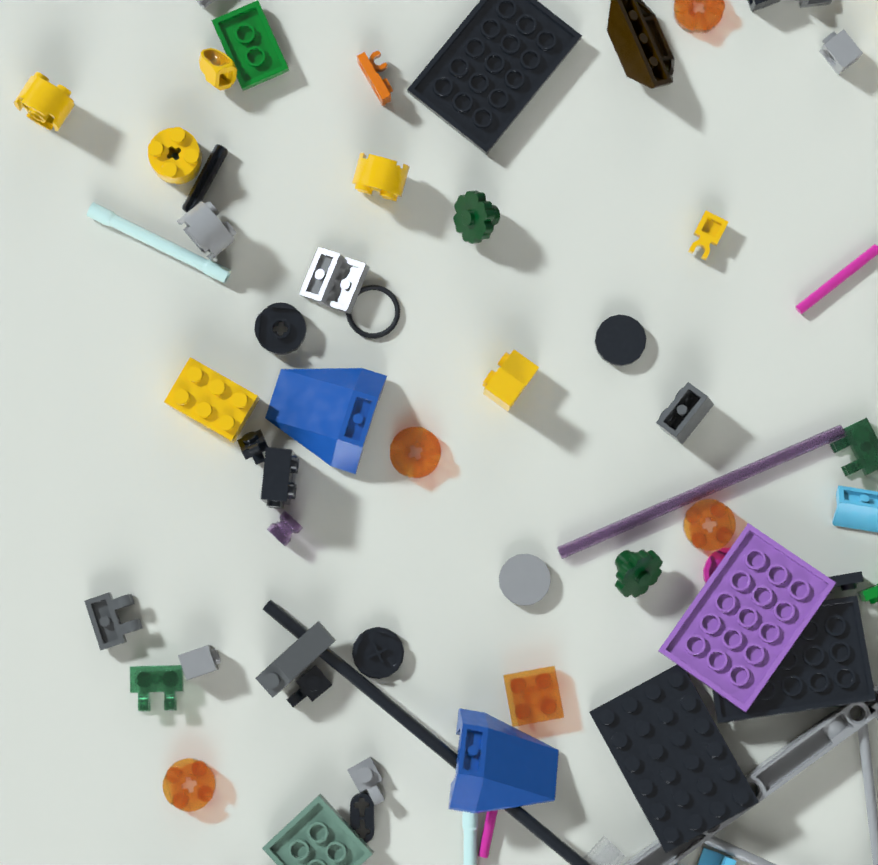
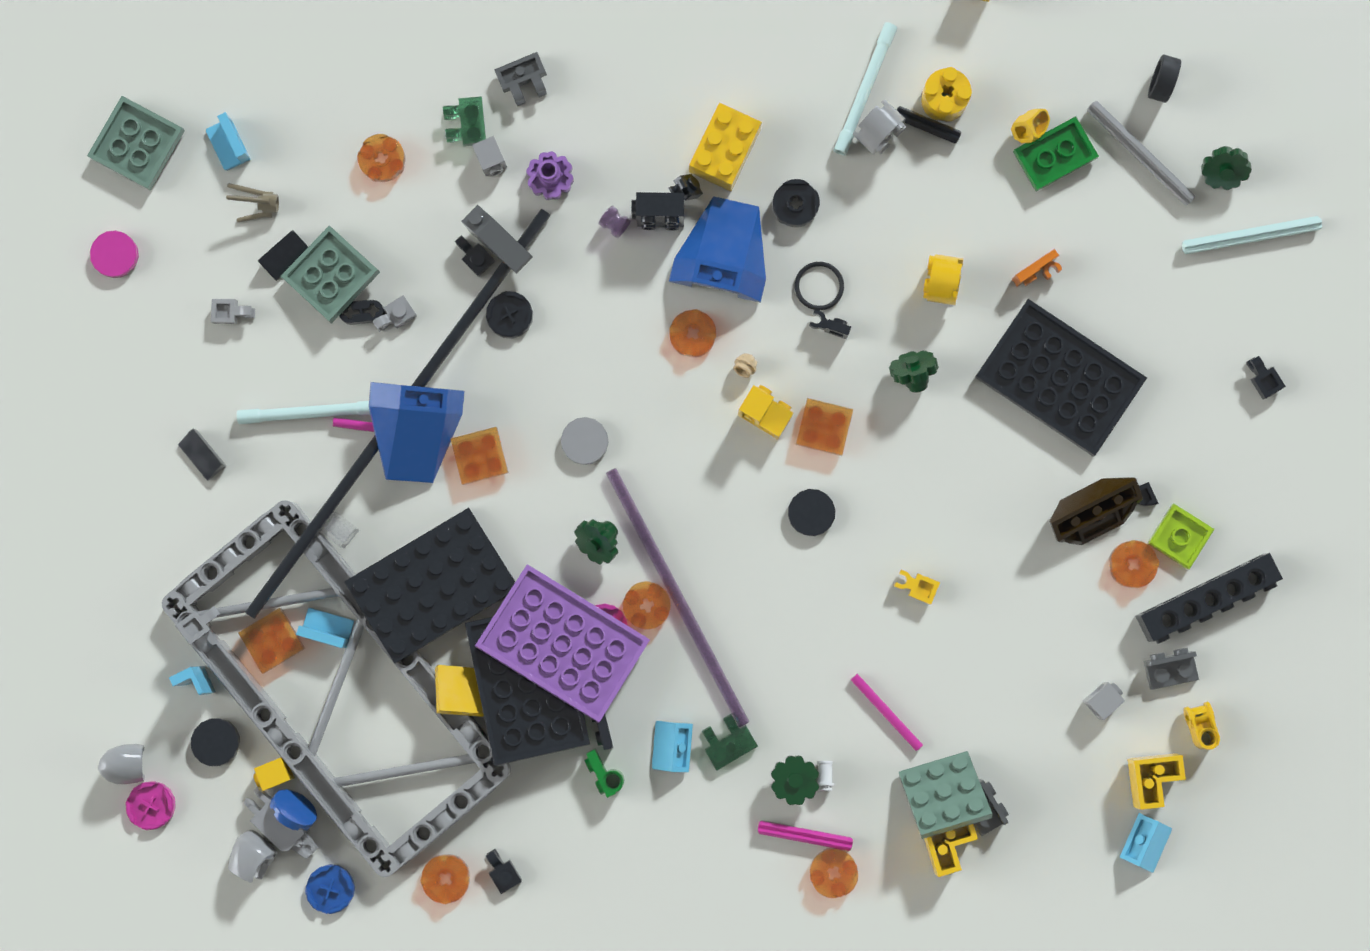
camera: 95 degrees right, 0 degrees up
slope [300,247,369,314] -> none
dark grey brick [656,382,714,445] -> none
none -> yellow tile [435,665,484,717]
none -> medium lavender plant [526,151,574,200]
none -> tan plate [733,353,757,378]
none -> clear orange plate [796,398,853,456]
none -> black plate [809,310,851,339]

